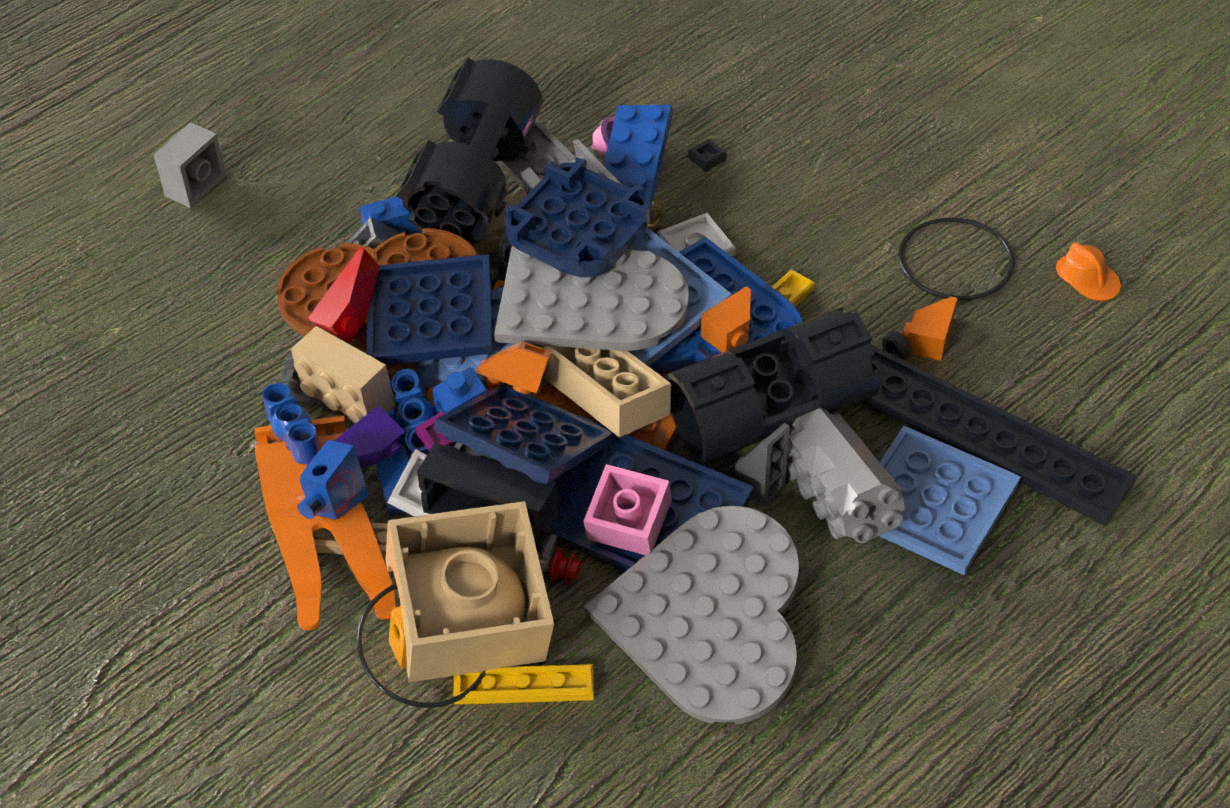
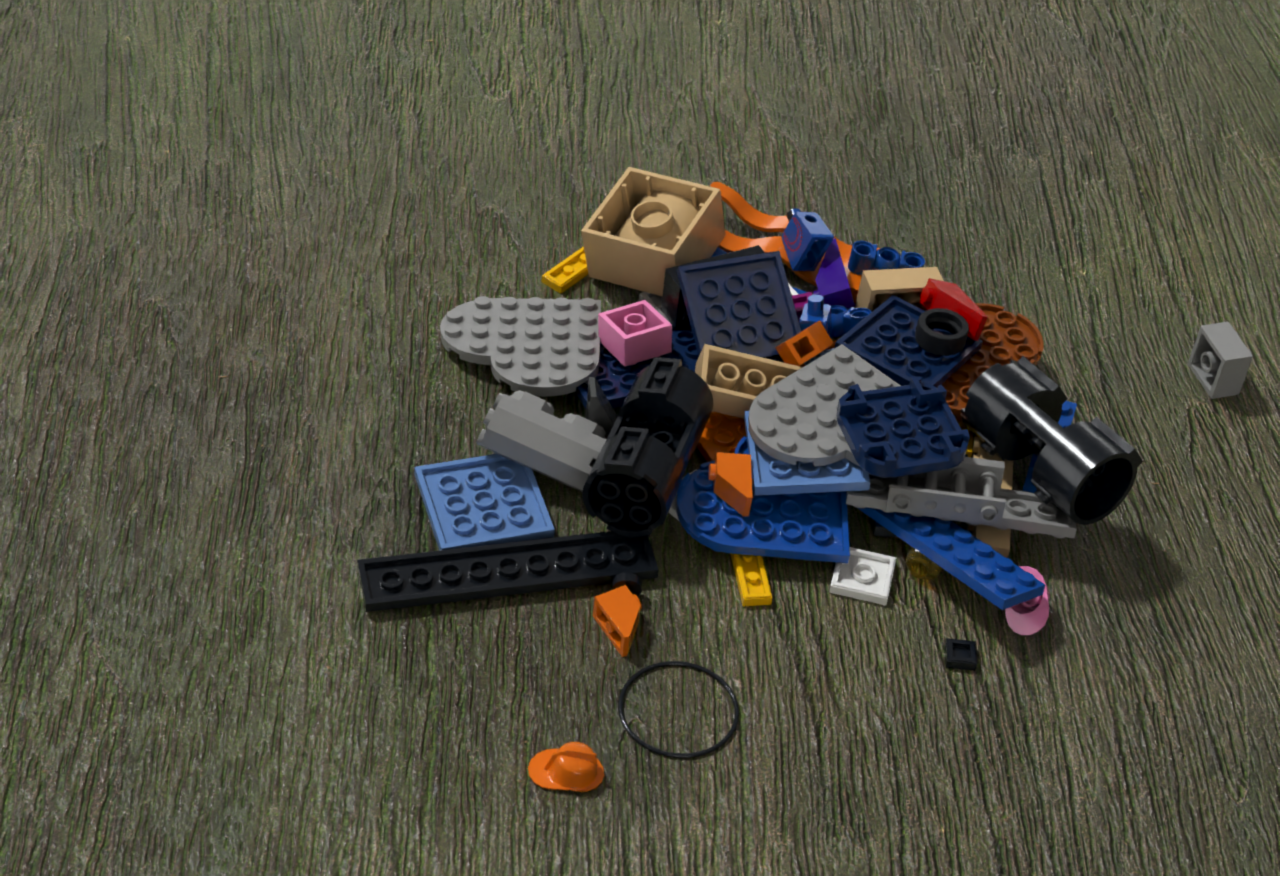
camera: 125 degrees right, 5 degrees down
none -> black tyre [915,308,969,356]

